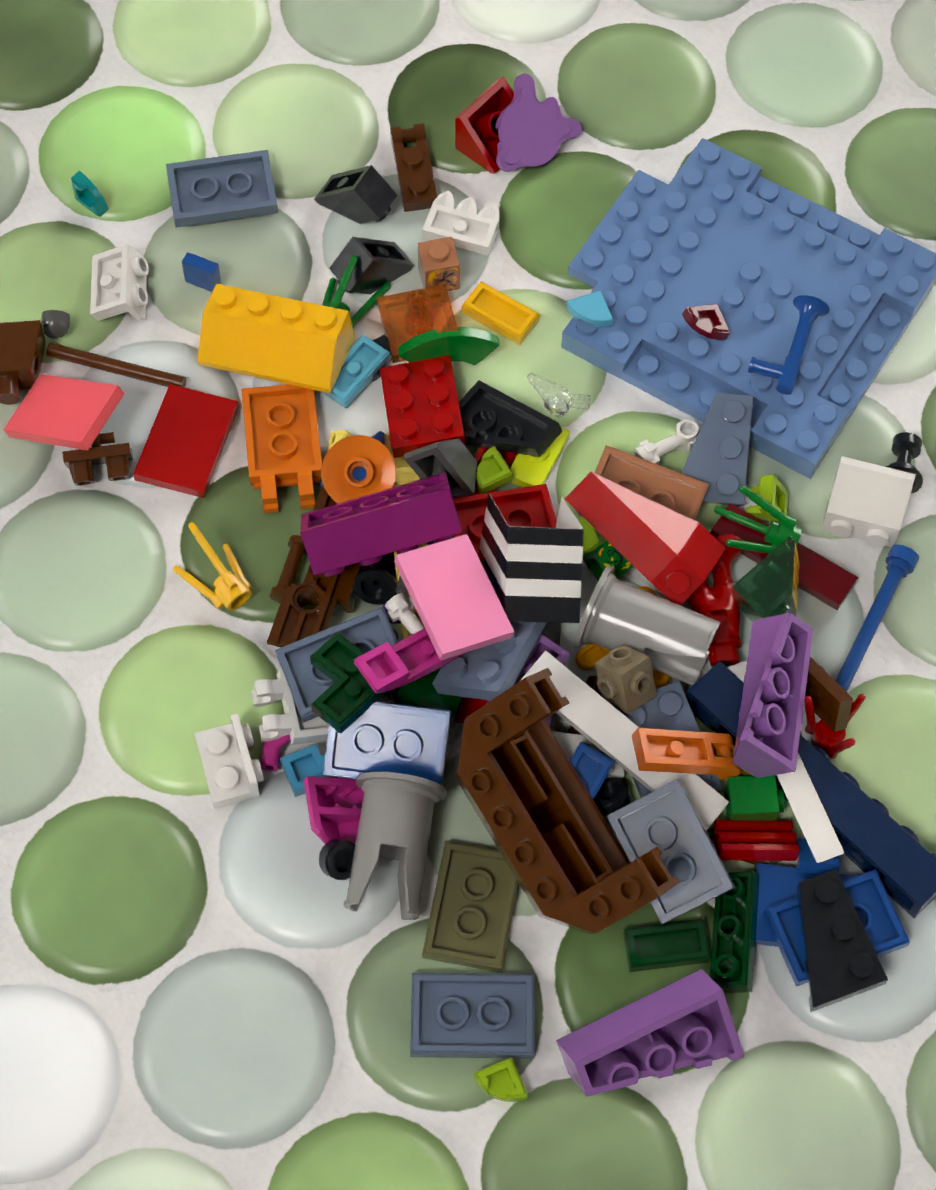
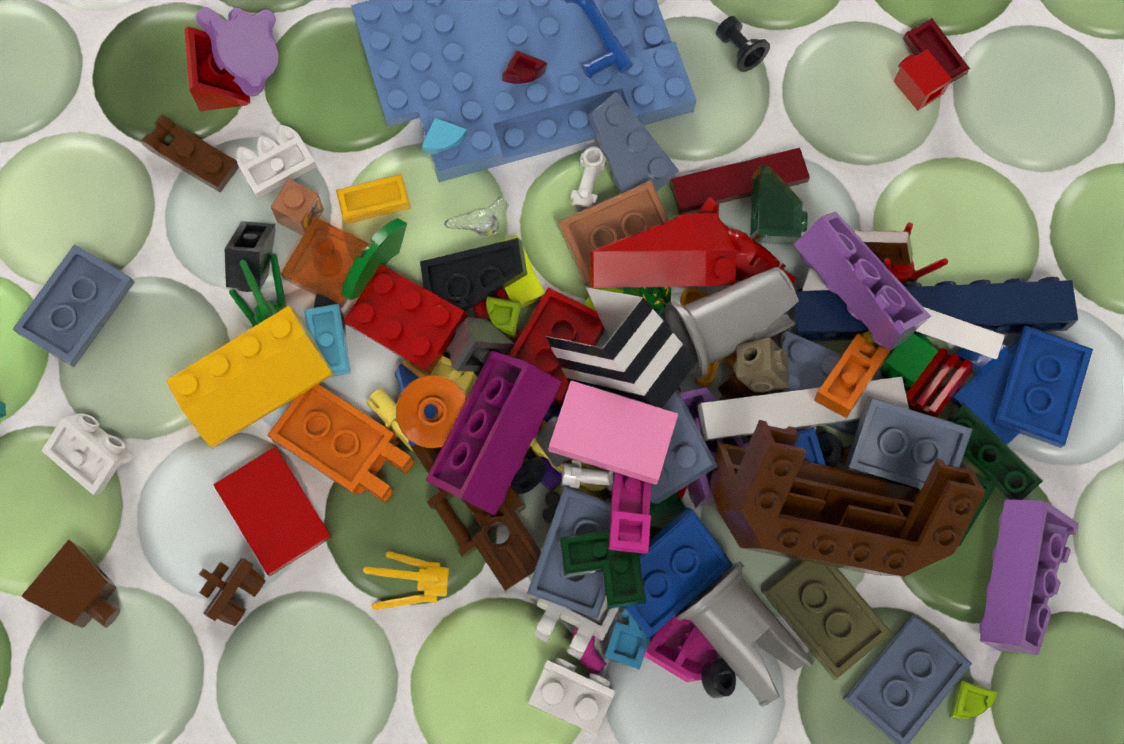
camera: 50 degrees left, 10 degrees up
coral tile [3,374,125,451] -> none
dark grey hinge [41,310,70,339] -> none
reddish brown bar [46,342,186,387] -> none
blue tile [181,252,222,292] -> none
black slope [314,165,397,224] -> none
green plant [714,485,802,558] -> none
lime tile [746,474,788,523] -> none
black wing [797,869,888,1012] -> none
white slope [821,456,916,547] -> none
blue piece [835,544,919,691] -> none

